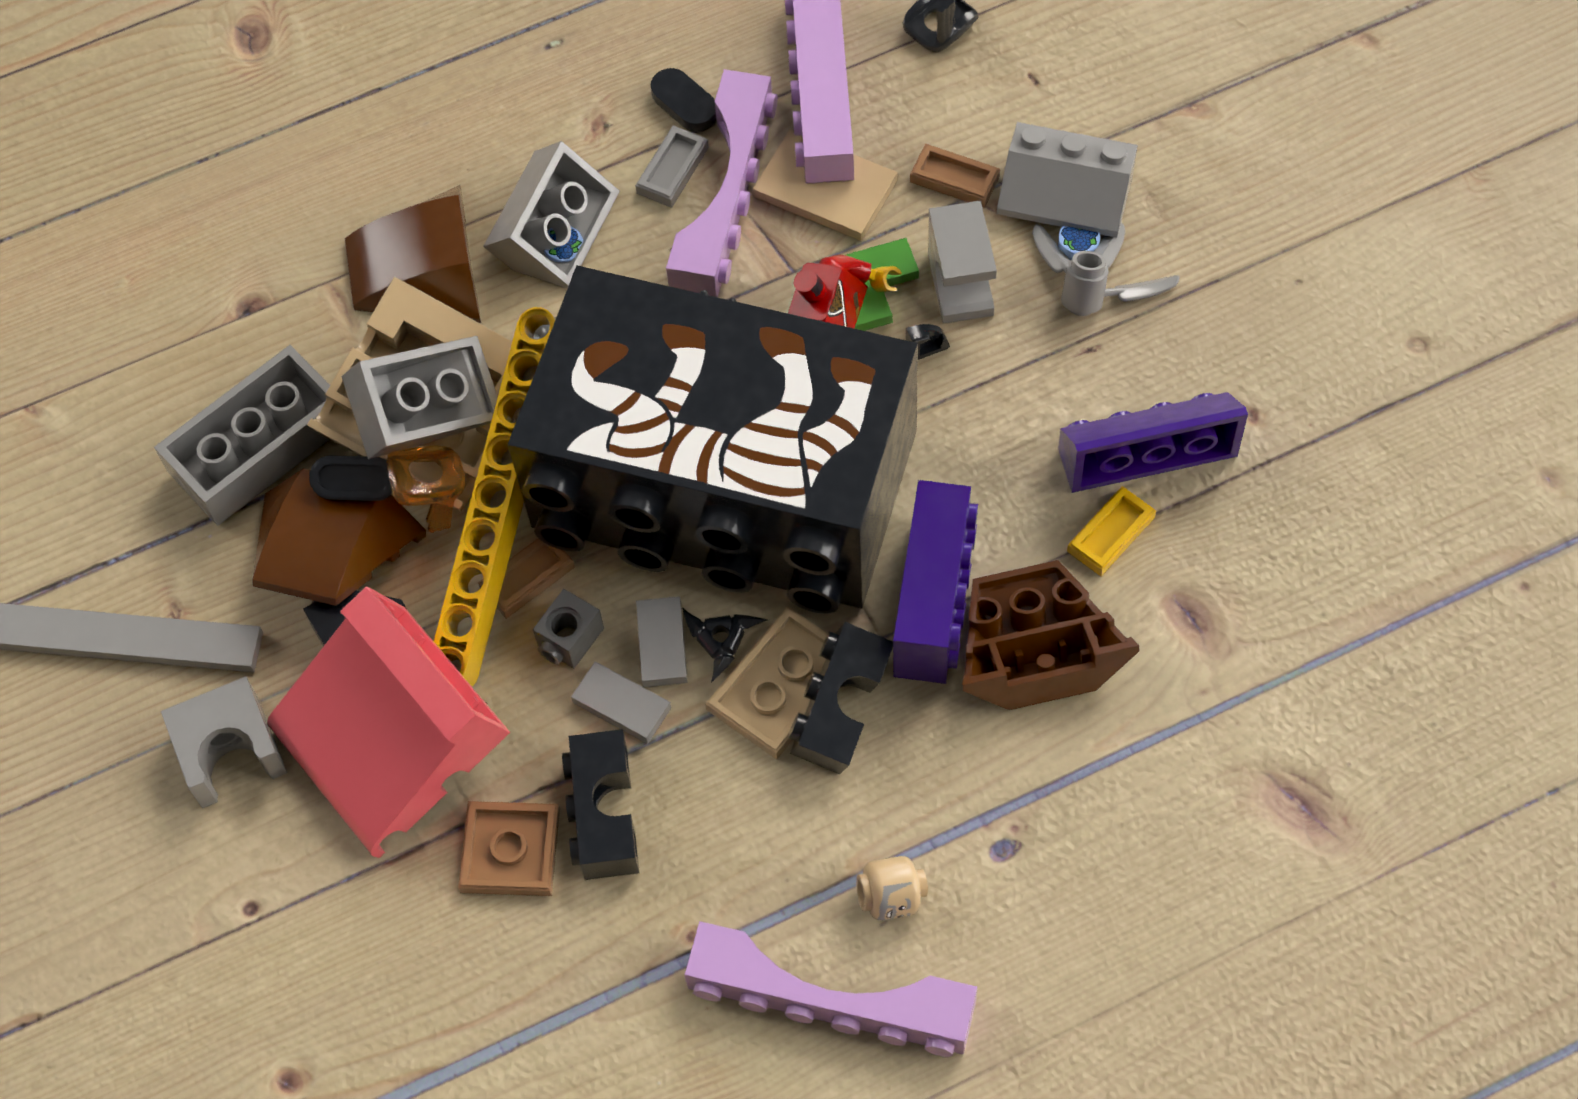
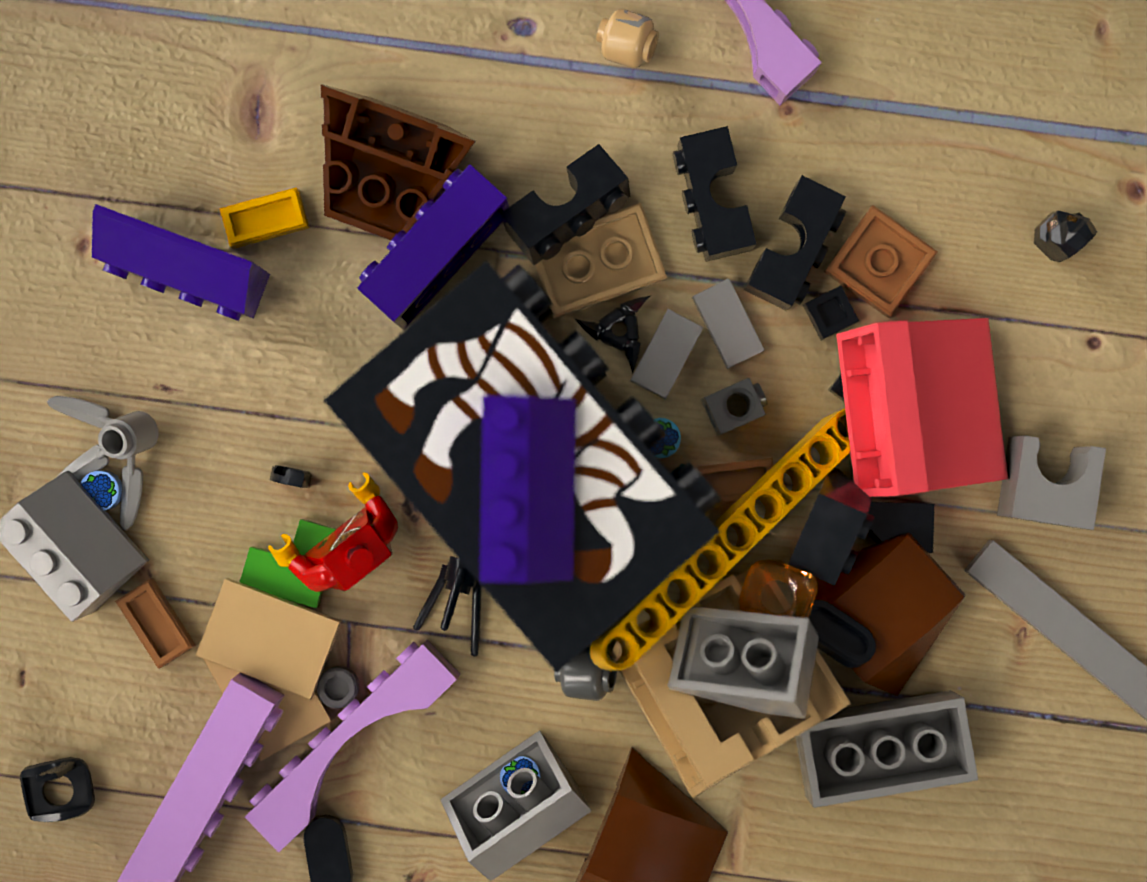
camera: 150 degrees left, 25 degrees up
light grey tile [635,126,709,208] -> none
light grey piece [928,201,997,324] -> none
none -> tan tile [196,578,342,699]
none -> flat silver tile [317,666,359,708]
none -> dark purple slope [480,395,576,583]
none -> tile [649,418,681,458]
none -> black arch [673,126,757,262]
none -> black slope [788,467,875,586]
none -> black tile [803,285,859,340]
none -> black rock [1034,211,1097,263]

